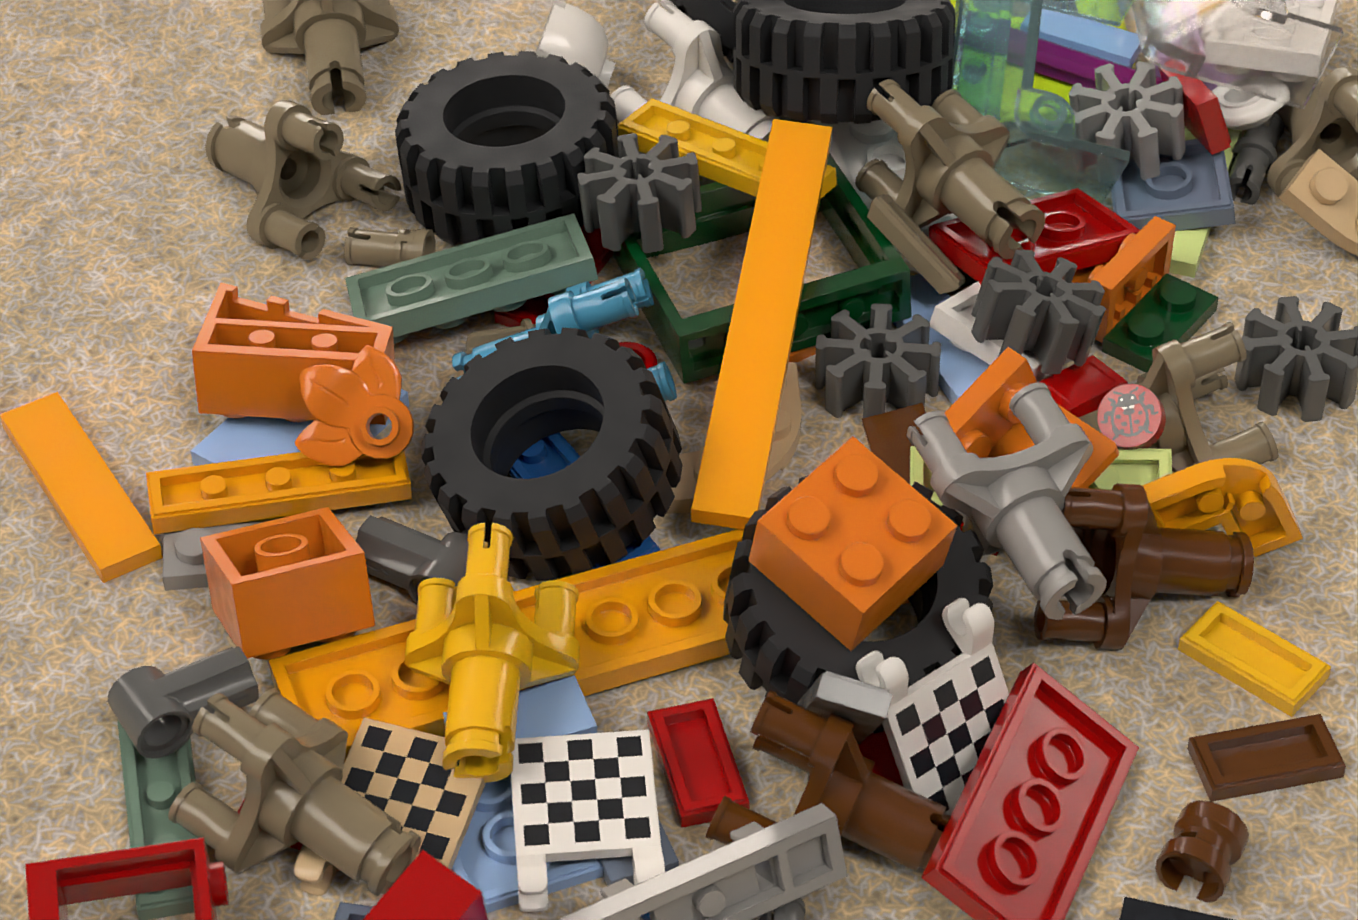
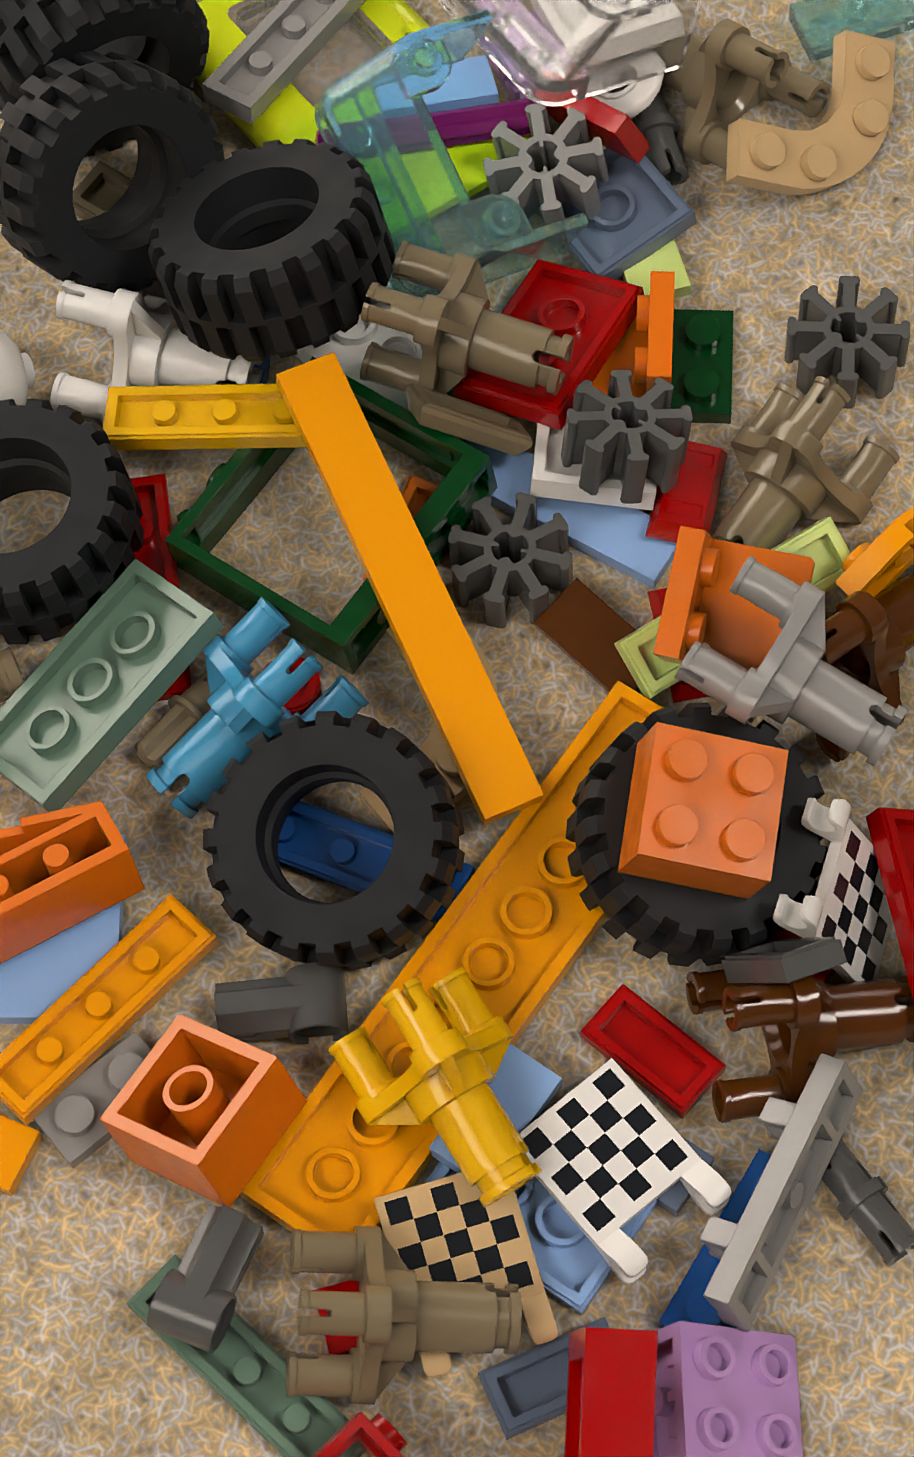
camera: 30 degrees left, 20 degrees up
orange plate [295,345,414,467] -> none
dark grey gear [577,133,702,253] -> none
tile [1097,384,1166,449] -> none

